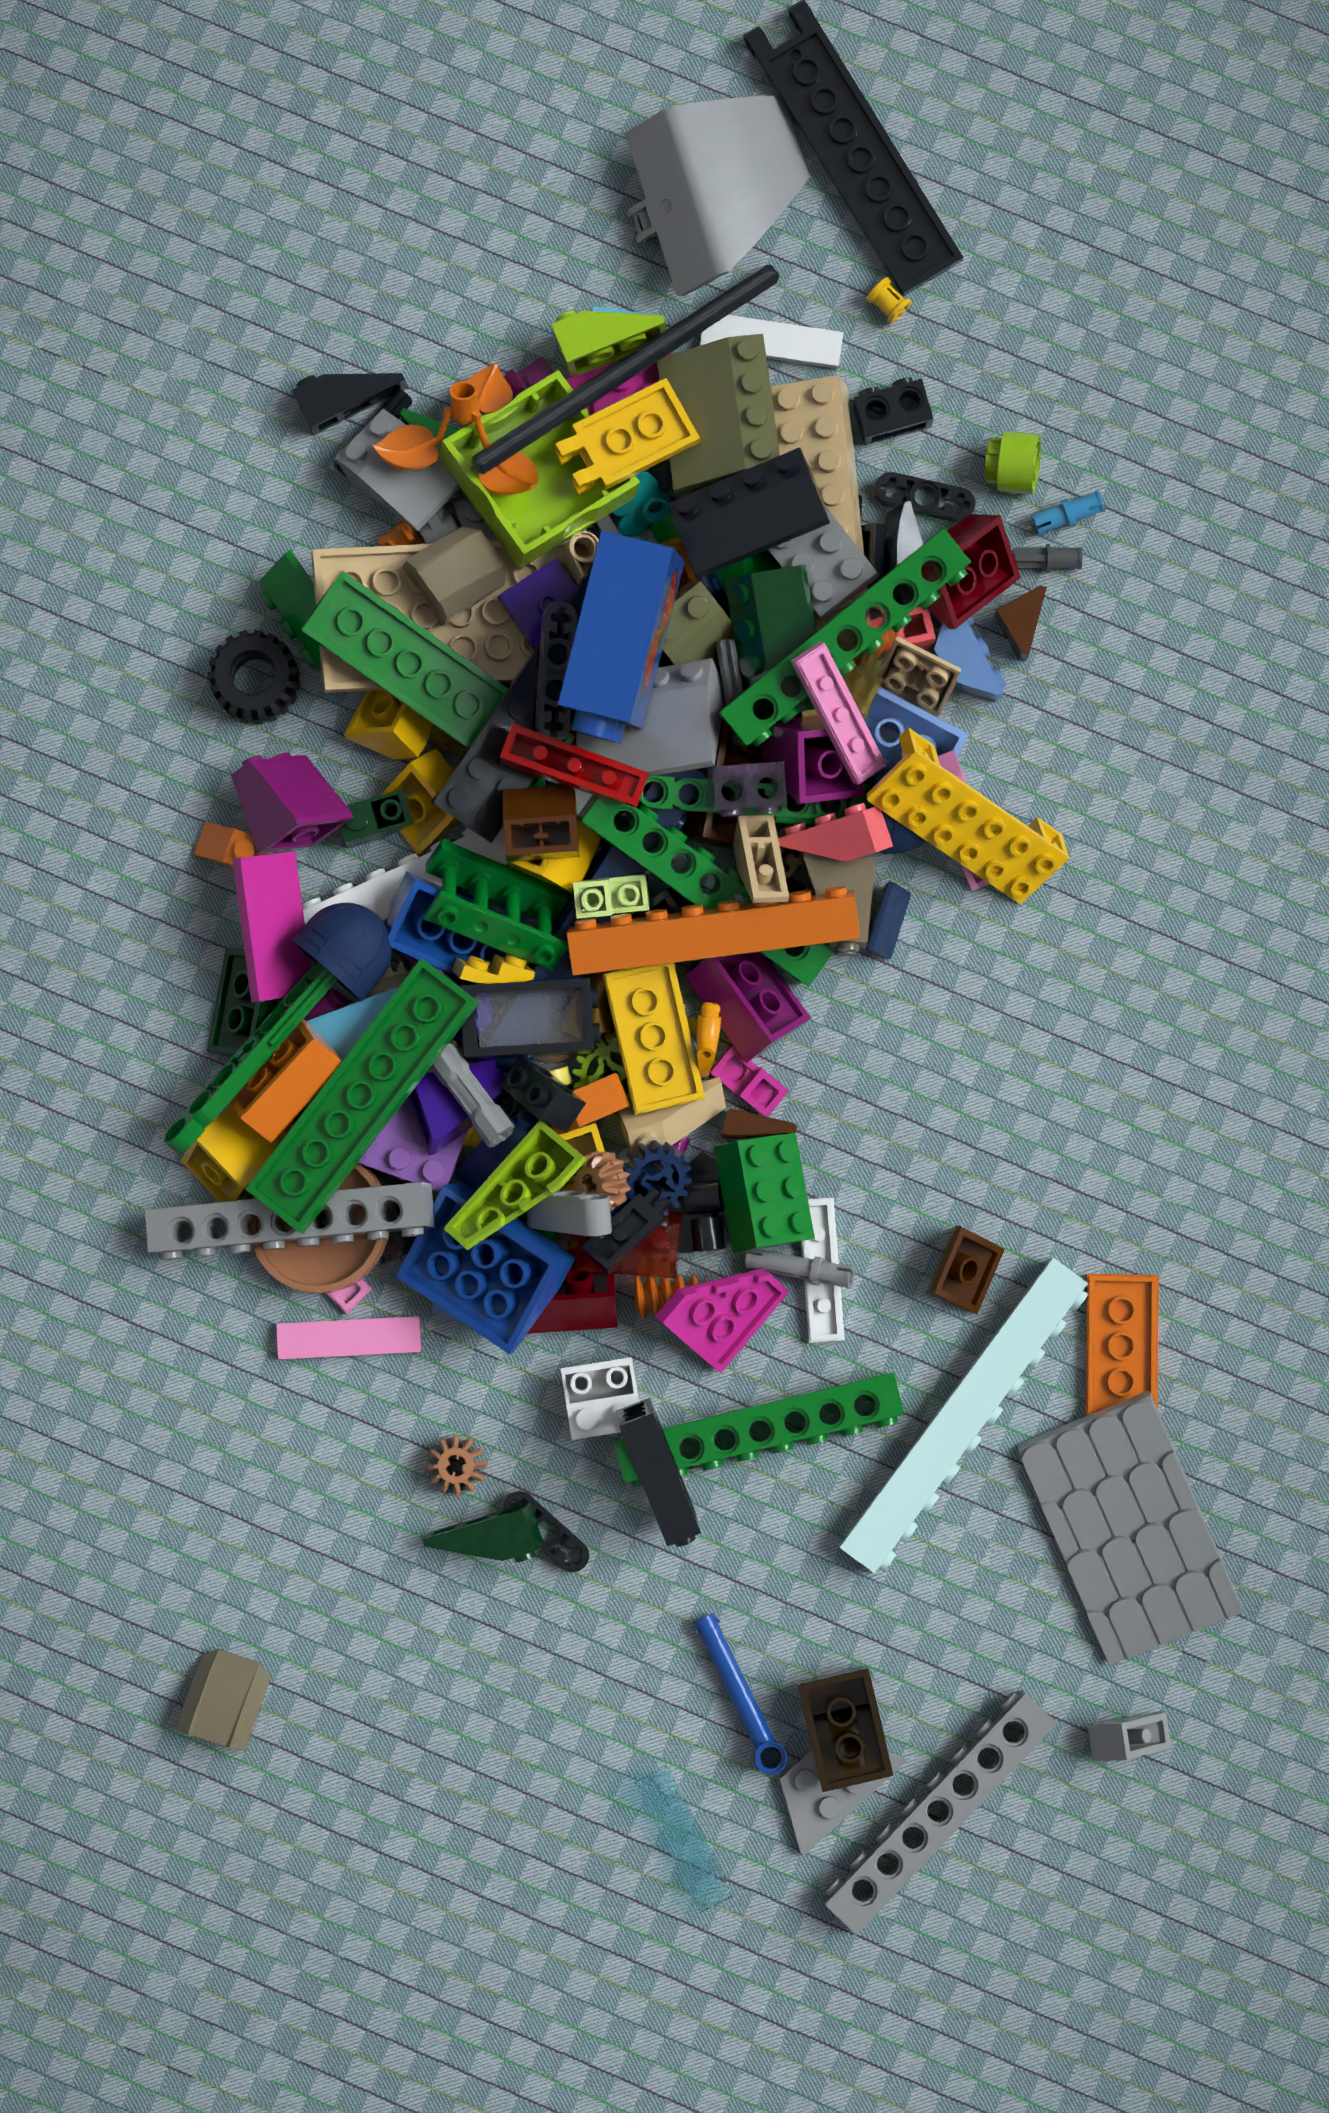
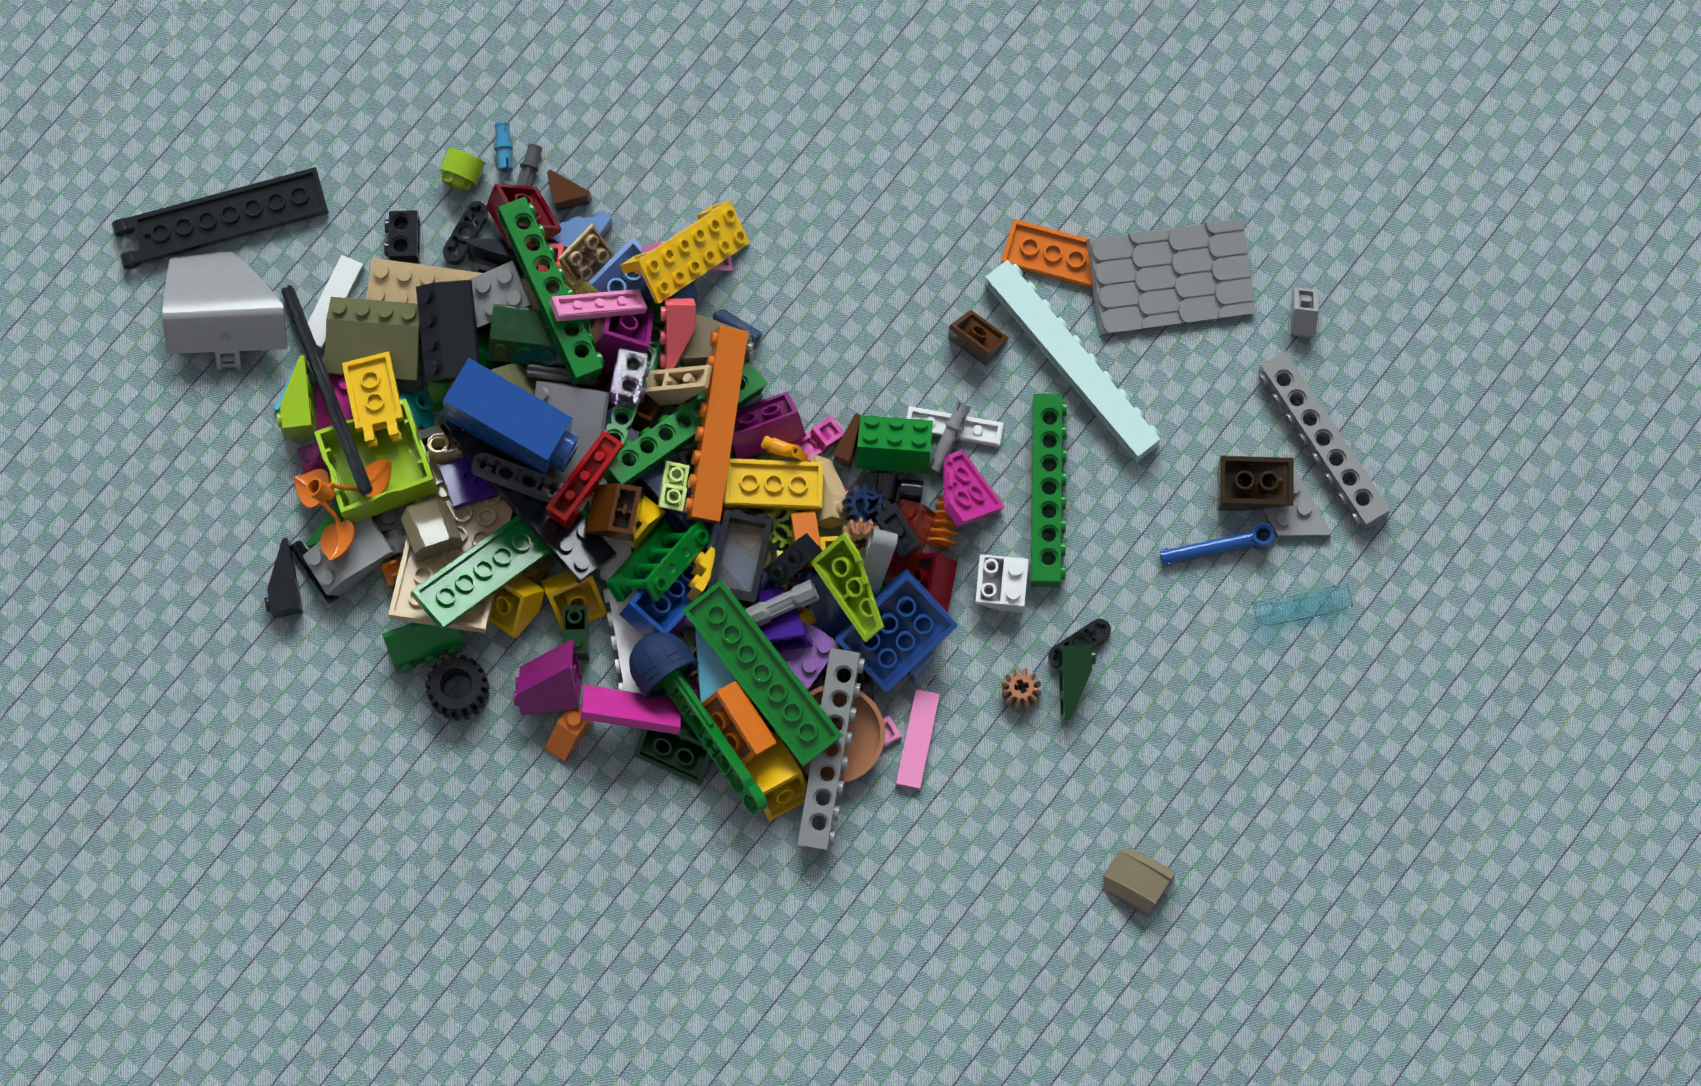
camera: 75 degrees left, 10 degrees down
black window [616,1397,701,1547] -> none
yellow bush [866,277,912,324] -> none

